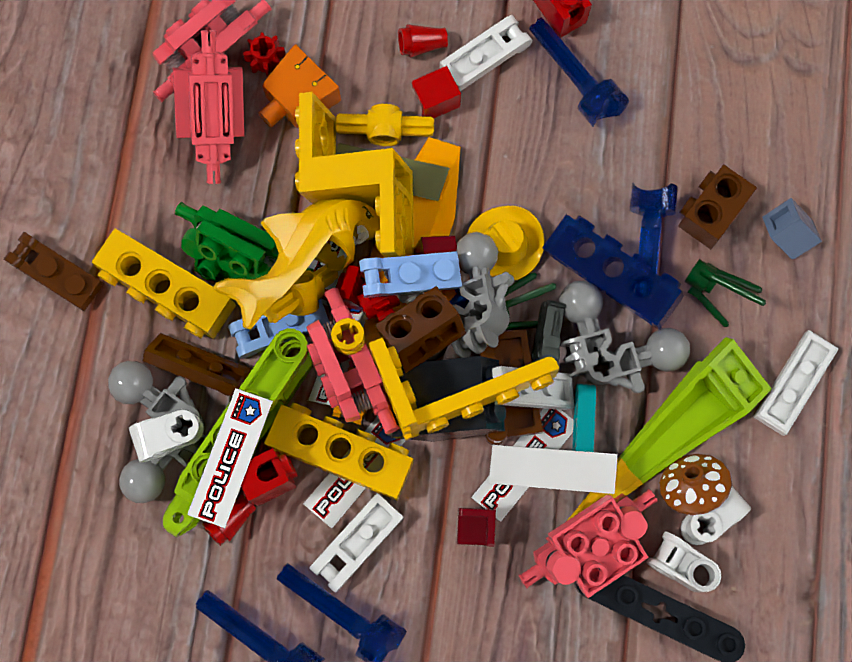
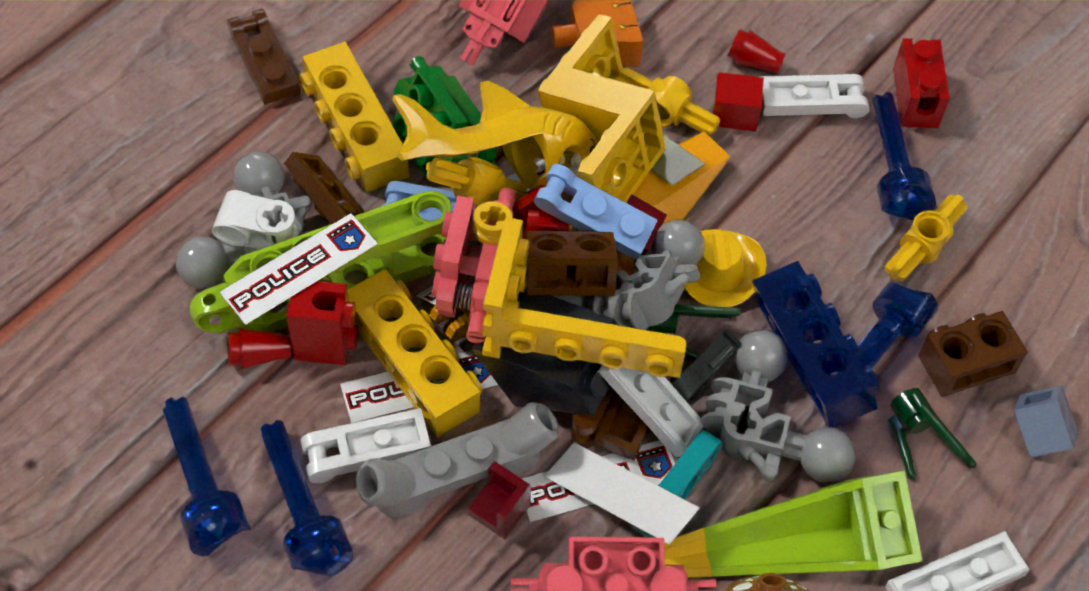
camera: 30 degrees right, 20 degrees down
none -> light grey plate [356,402,559,517]
none -> yellow axle [885,194,968,281]

